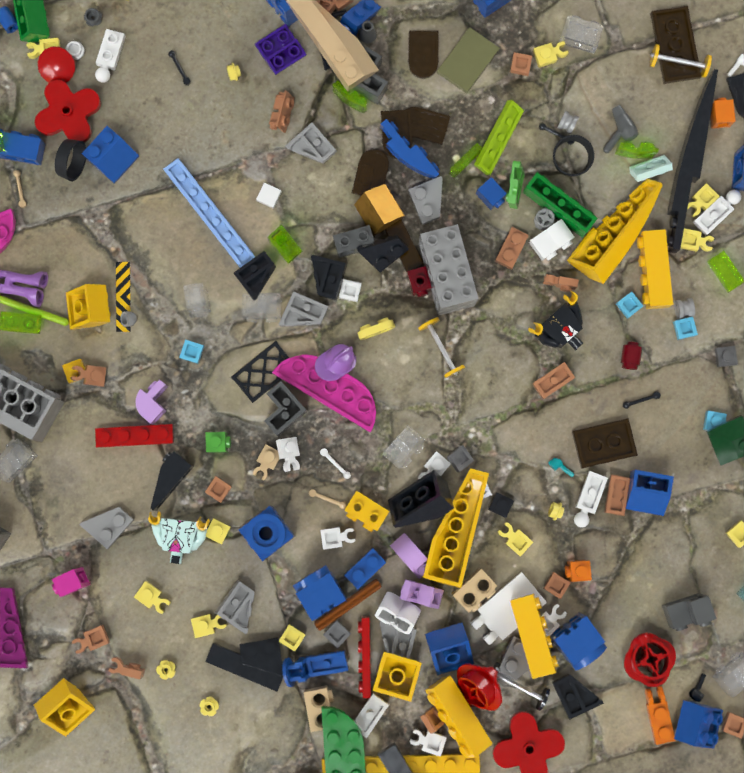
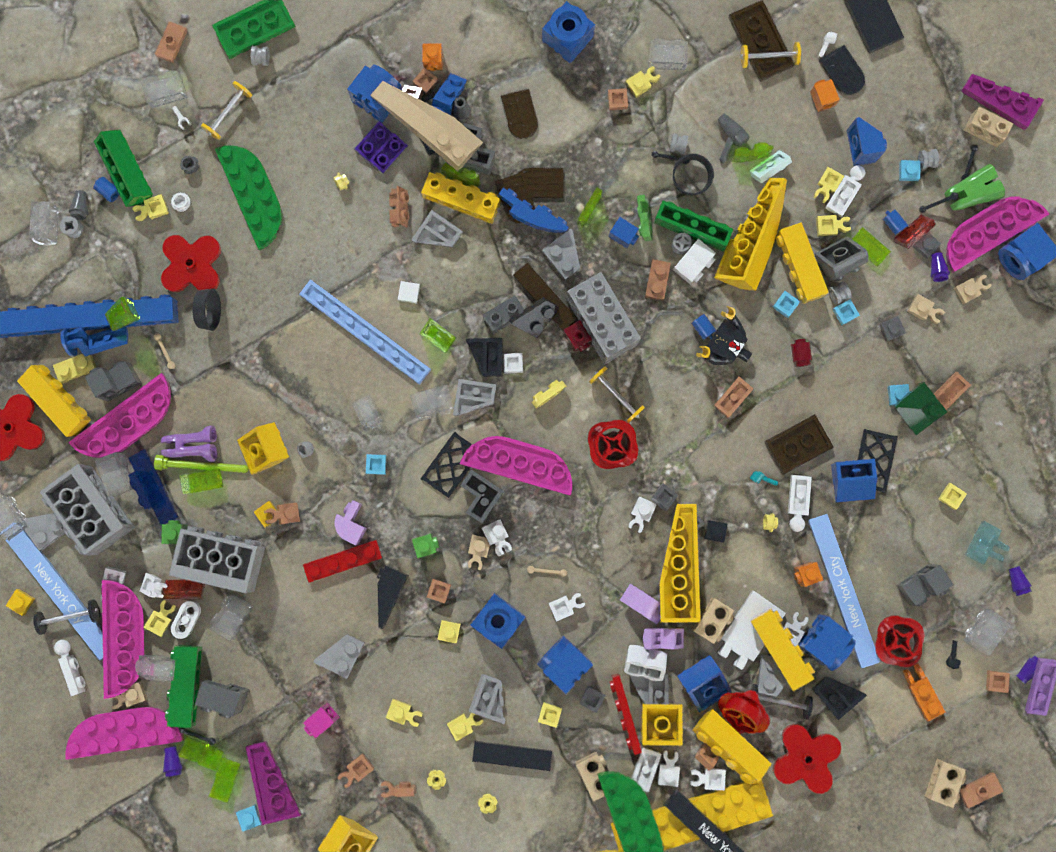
camera: 10 degrees left, 0 degrees up
red dish [37,46,76,83] -> none
blue slope [81,126,139,184] -> none
white plate [95,29,125,83] -> none
sticker [116,262,131,332] -> none
light aqua torso [148,511,210,564] -> none
black hinge [168,50,191,86] -> none
black wing [234,251,276,301] -> none
black wing [239,637,283,676] -> none
blue piece [282,650,349,687] -> none
dark orange axle [314,579,382,631] -> none
medium lavender piece [315,344,356,381] -> none
white hinge [320,448,351,479] -> none
yellow brick [344,491,390,532] -> none
blue brick [345,548,386,590] -> none
dark brown window [352,149,389,196] -> none
slope [354,184,405,237] -> none
clear brick [382,425,425,469] -> none
black slope [388,470,454,528] -> none
olive tile [437,27,500,94] -> none
lime plate [474,100,524,175] -> none
light yellow plate [497,522,533,557] -> none
nougat plate [543,274,579,292] -> none
nougat plate [543,572,571,599] -> none
nougat plate [604,474,631,516] -> none
black hinge [623,392,661,409] -> none
black slope [667,69,718,254] -> none
blue slope [674,700,723,749] -> none
none -> green plate [214,145,282,251]
none -> yellow brick [421,172,500,224]
none -> red piece [588,420,638,469]
none -> white plate [658,750,680,787]
none -> blue piece [691,314,717,340]
none -> light blue tile [808,514,880,668]
none -> dark grey brick [814,236,868,281]
none -> black window [857,429,898,493]

